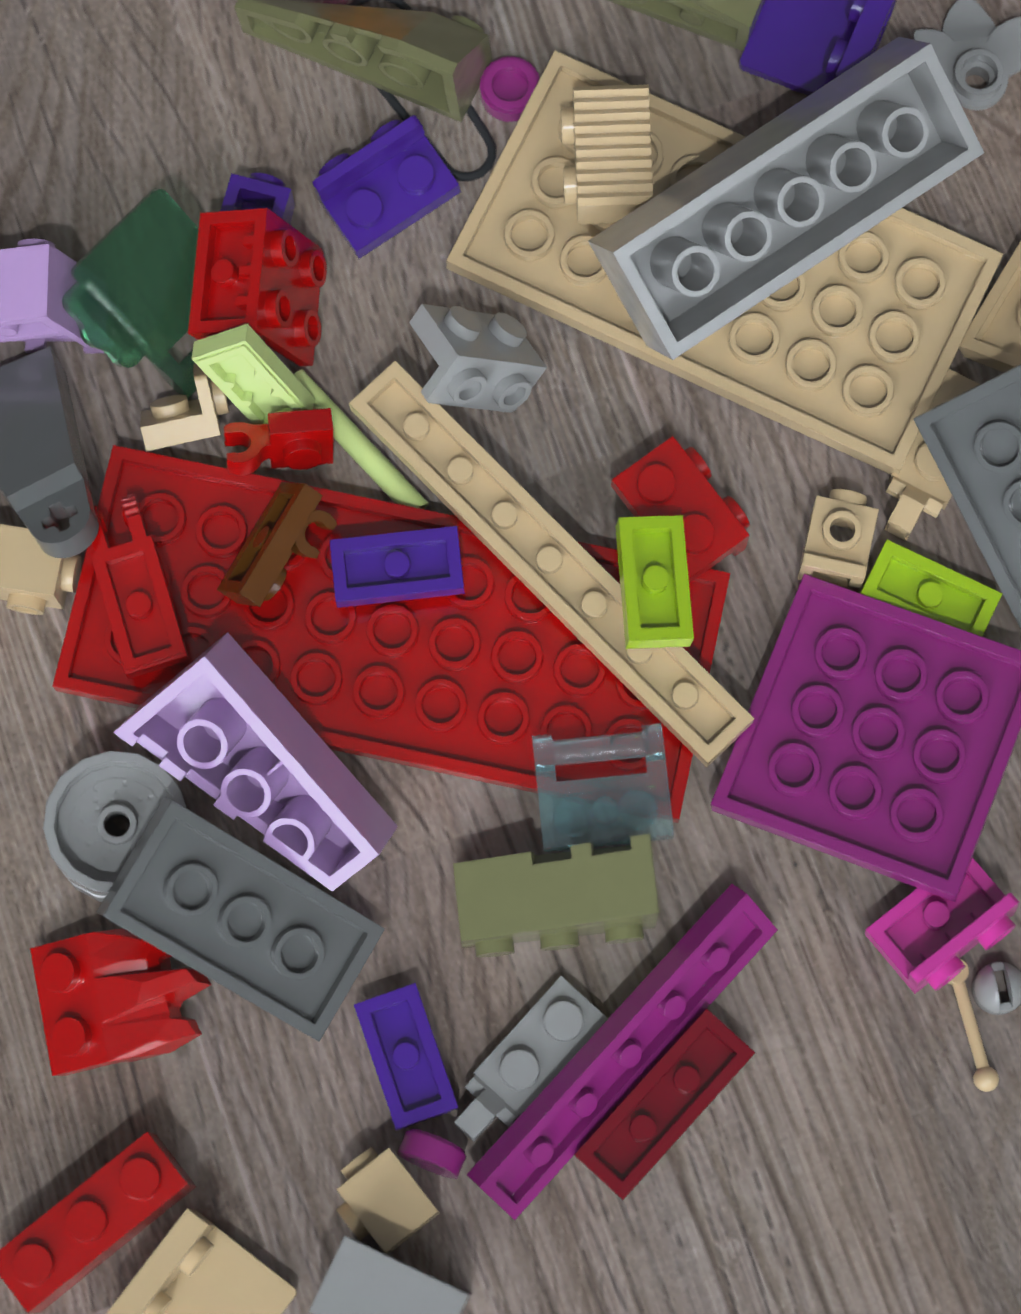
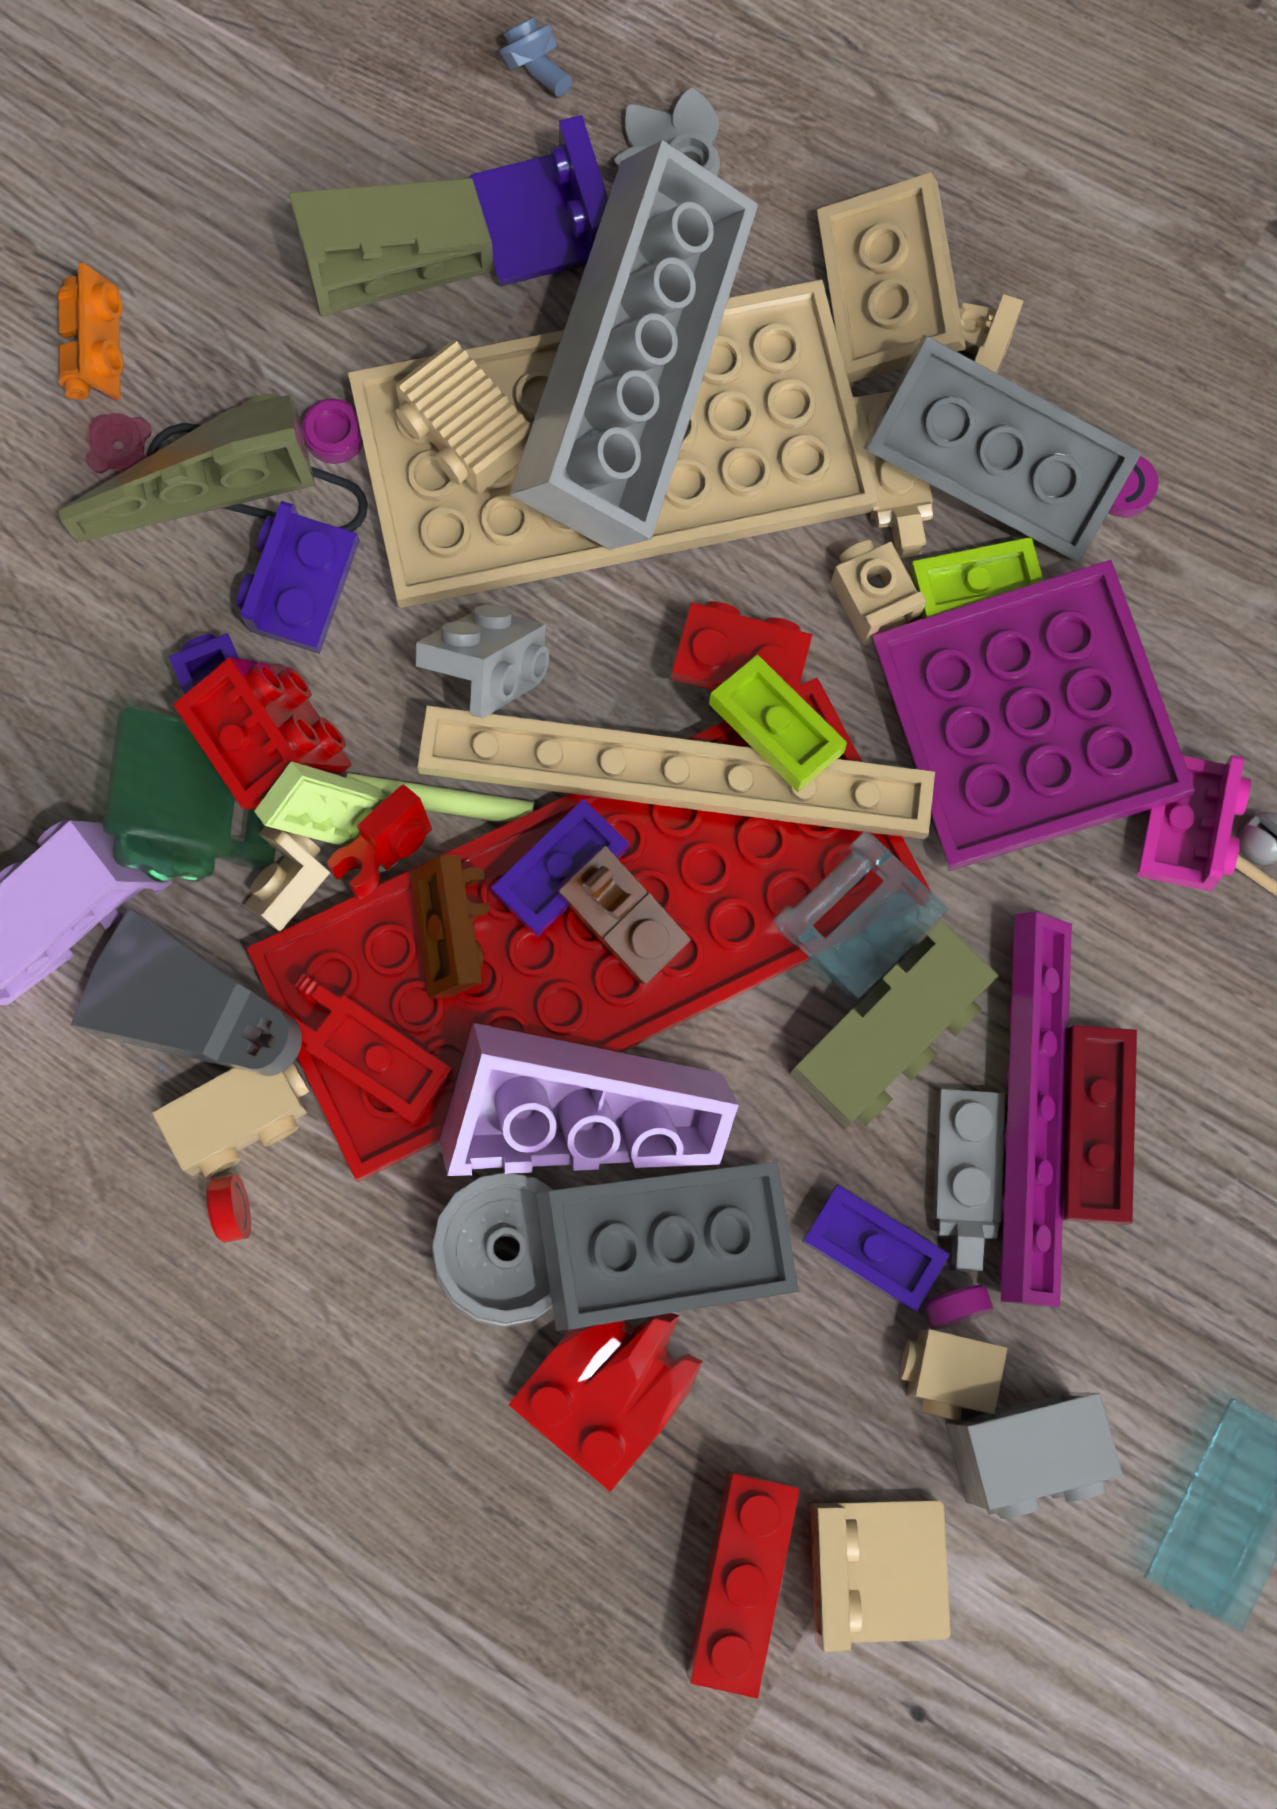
camera: 50 degrees left, 0 degrees up
none -> reddish brown plate [553,845,691,985]

